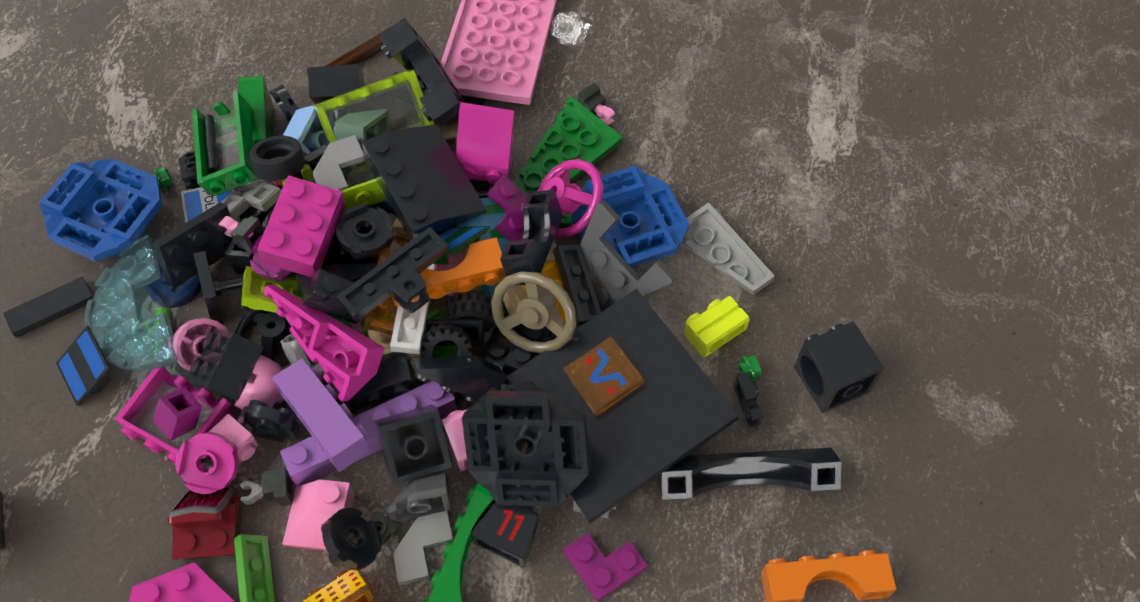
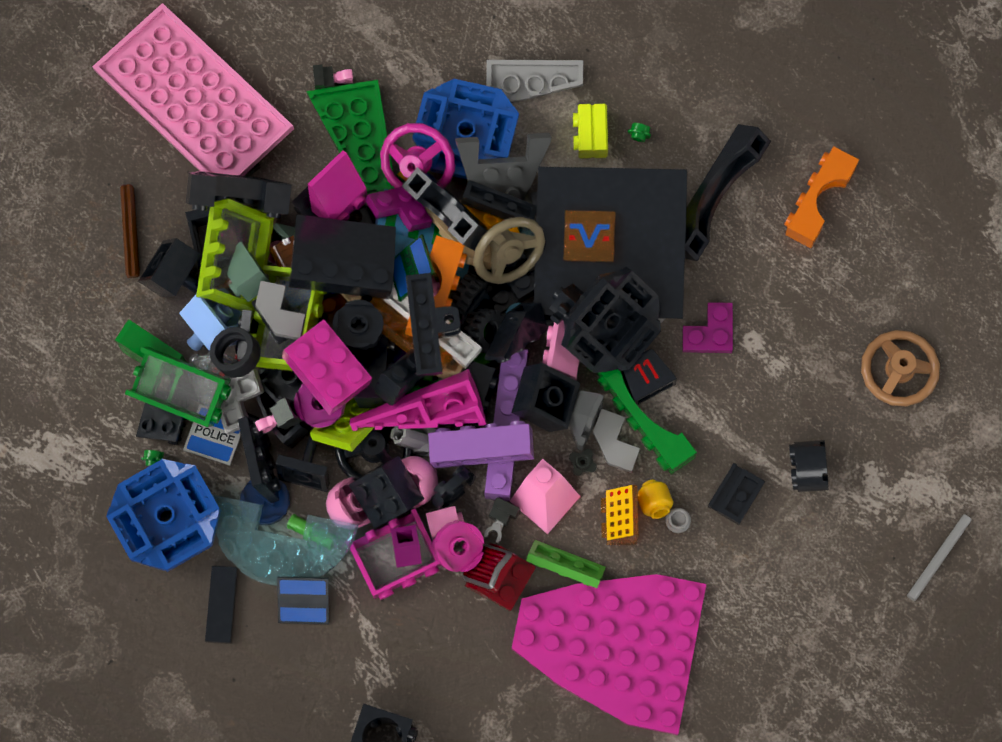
camera: 50 degrees left, 15 degrees up
black piece [203,114,218,174] -> none
black plate [270,84,299,123] -> none
black plate [321,508,382,570] -> none
clear brick [551,10,592,47] -> none
black plate [733,372,763,427] -> none
black brick [794,321,884,413] -> none

